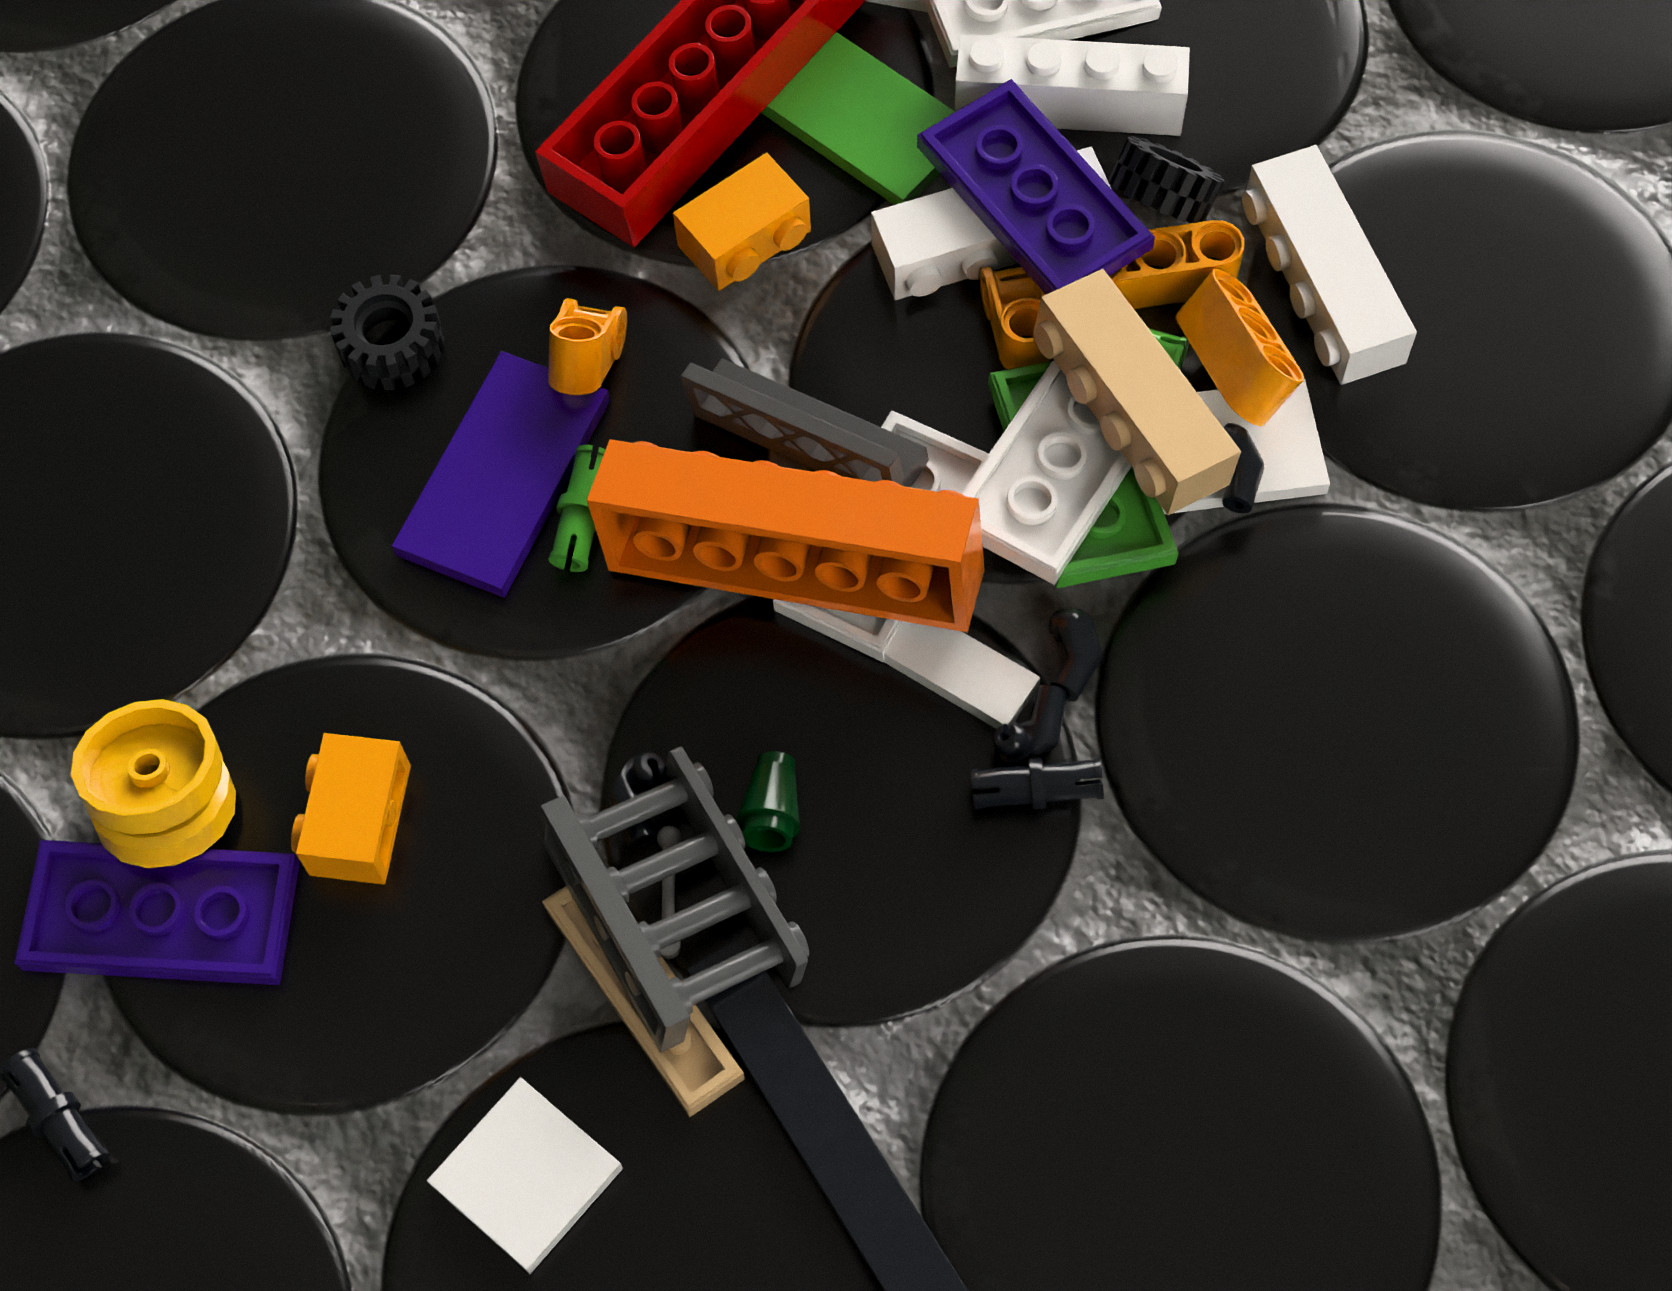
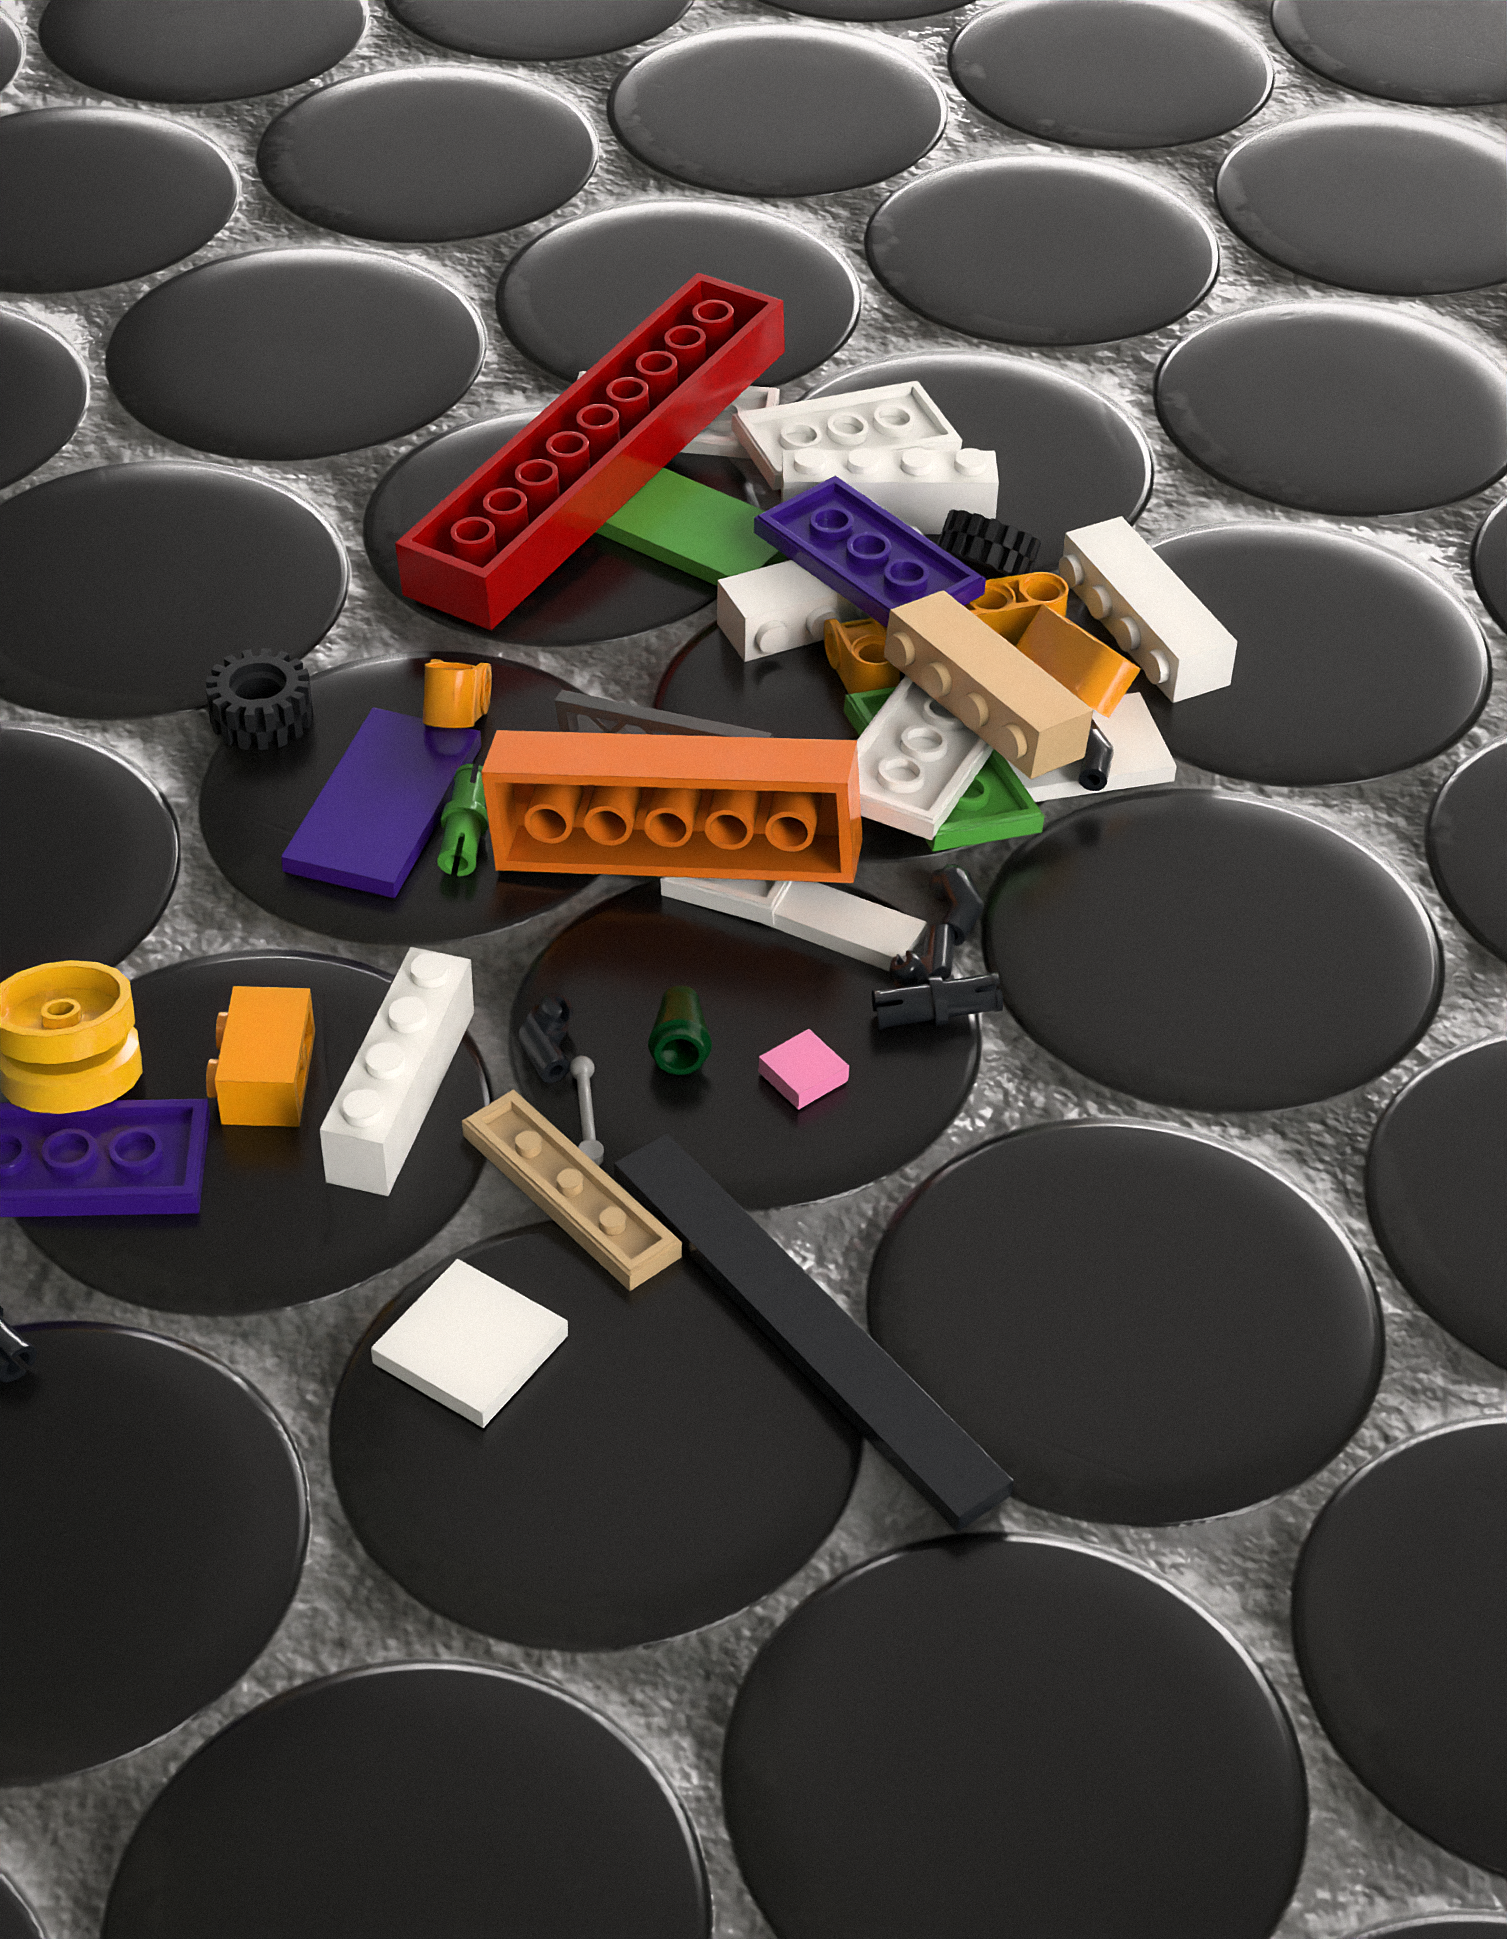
camera: 10 degrees left, 20 degrees down
dark grey fence [538,746,809,1053] -> none
light orange brick [673,152,811,292] -> none
none -> white brick [320,947,474,1196]
none -> bright pink tile [758,1029,849,1110]

